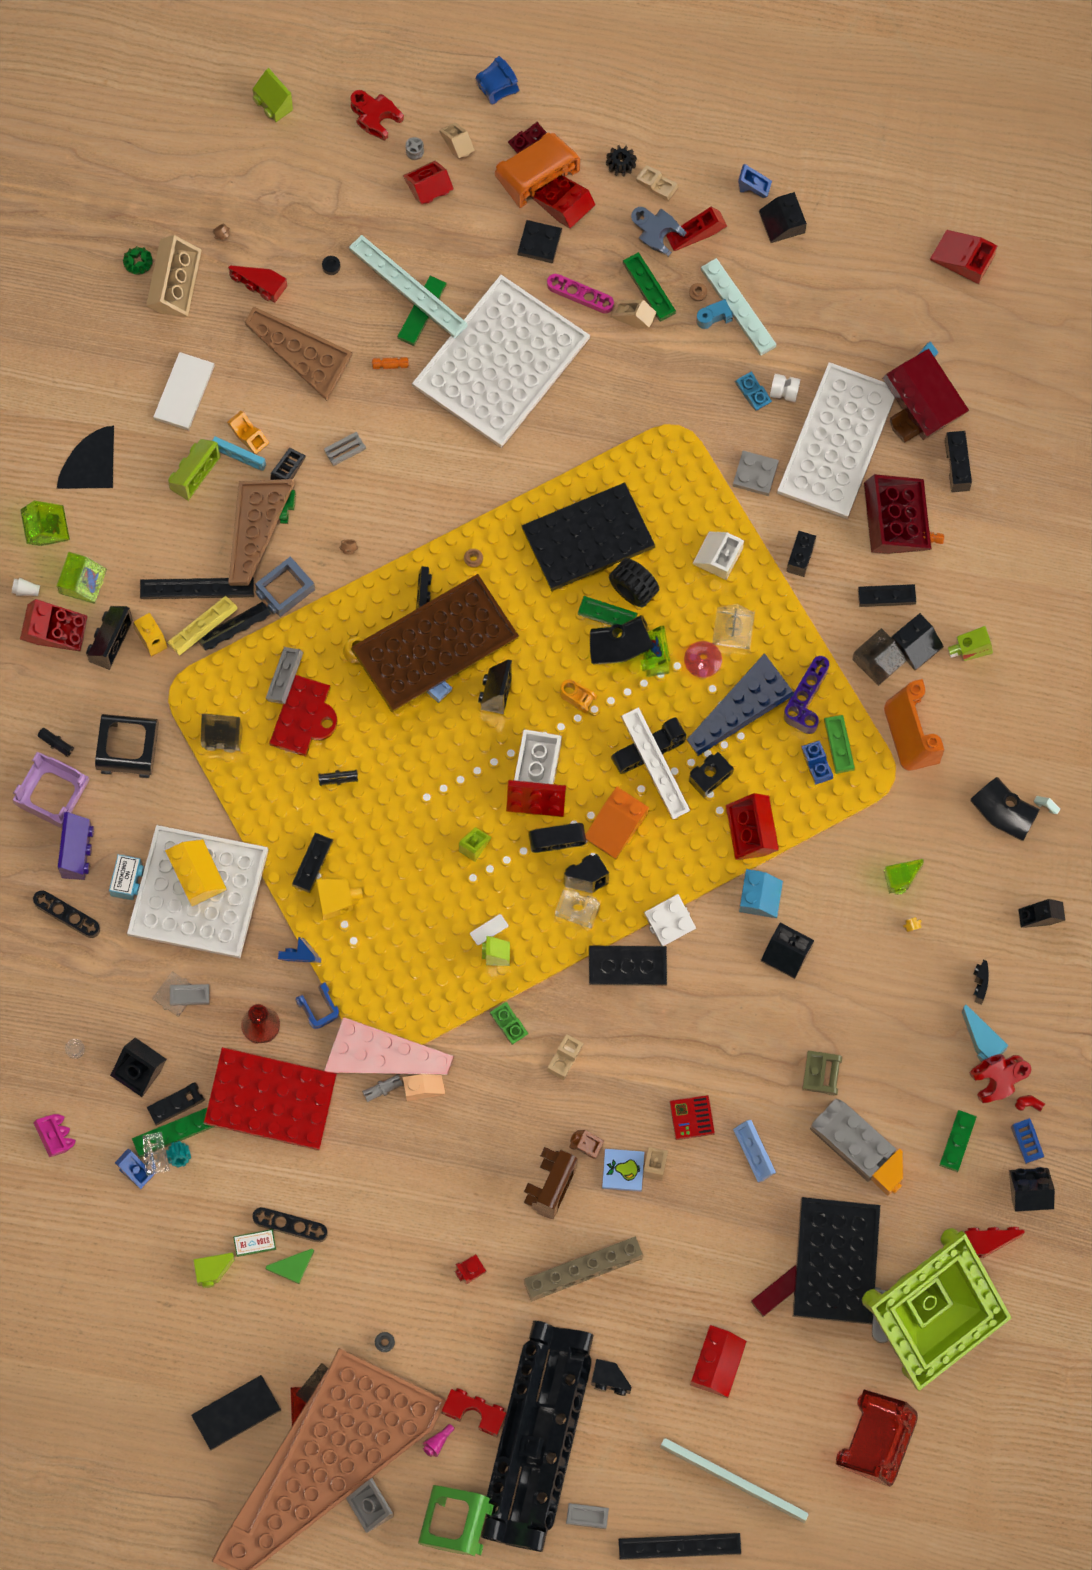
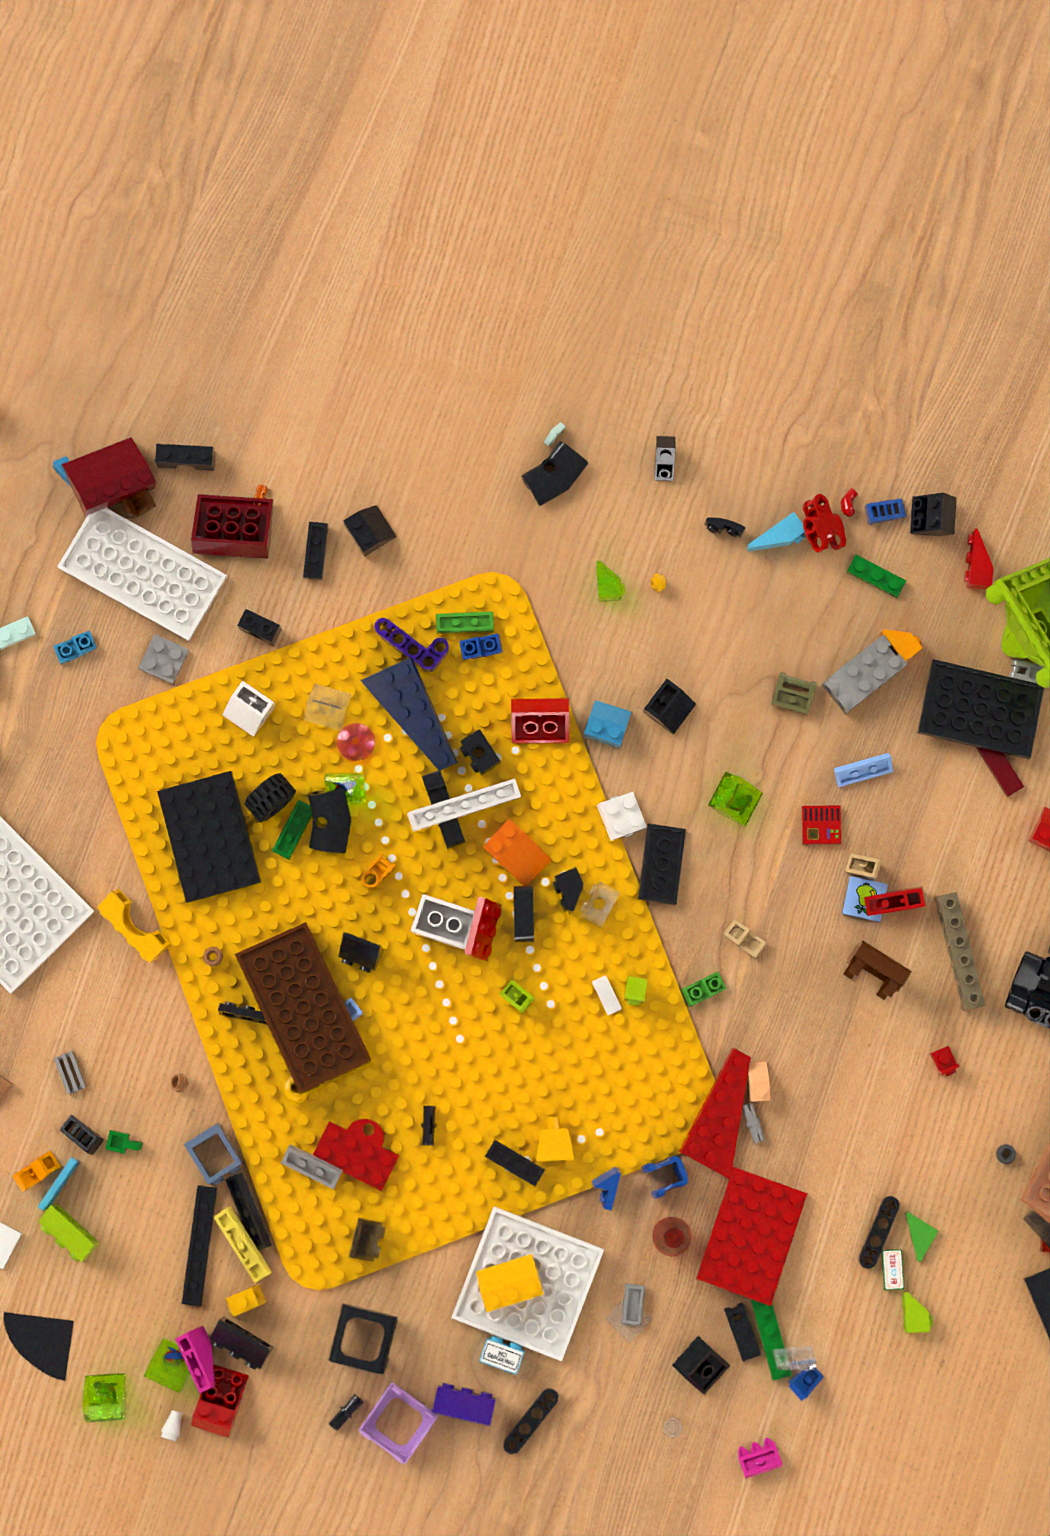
camera: 80 degrees left, 10 degrees up
teal gear [166,1141,191,1168] -> none
medium nougat wing [228,479,295,586] -> none
dark orange bracket [569,1130,604,1158] -> none
white wheel [770,374,800,402] -> none
clear smoke slope [852,628,906,686] -> none
orange windscreen [884,679,944,771] -> none
lime torso [948,626,993,661] -> none
none -> yellow arch [97,889,171,963]
none -> dark pink slope [175,1326,215,1393]
none -> clear neon green slope [708,772,763,827]
none -> red slope [864,886,926,916]

